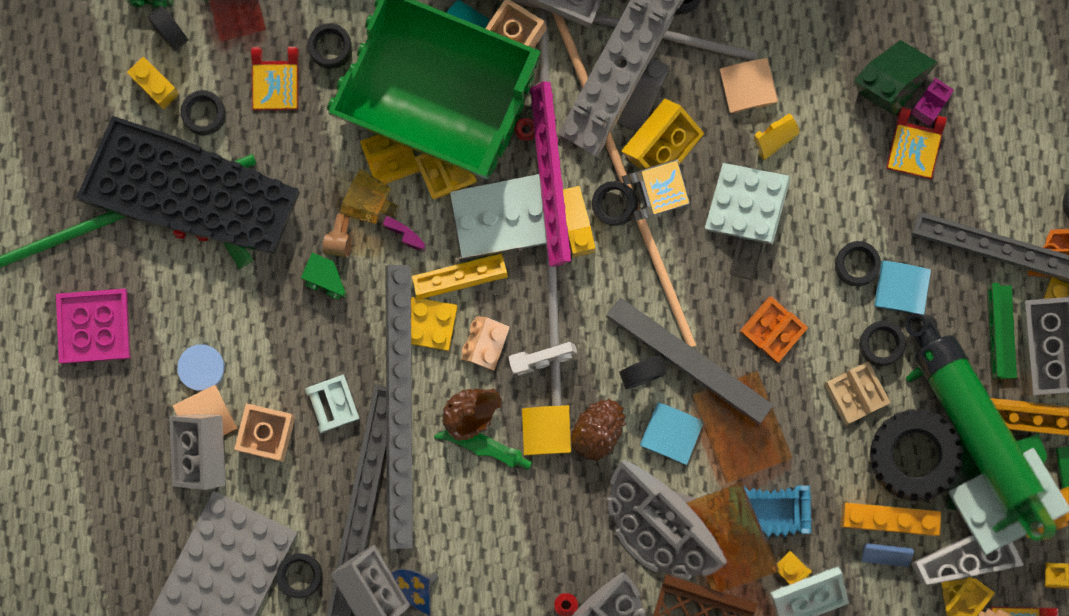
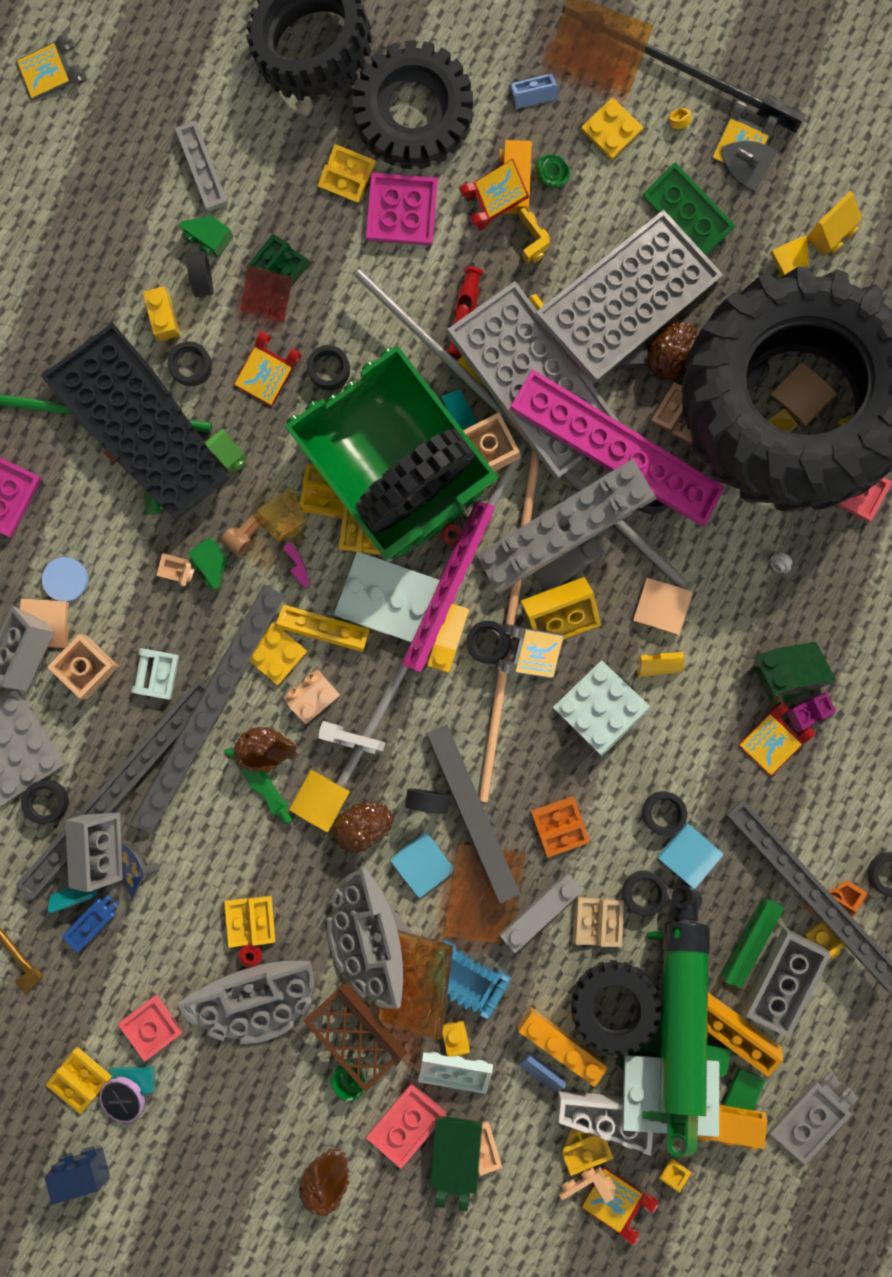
camera: 30 degrees right, 5 degrees up
none -> light nougat bracket [156,553,194,587]
none -> bright green slope [205,429,247,472]
none -> yellow slope [224,896,275,948]
none -> black tyre [355,429,475,533]
none -> light grey plate [498,873,582,953]

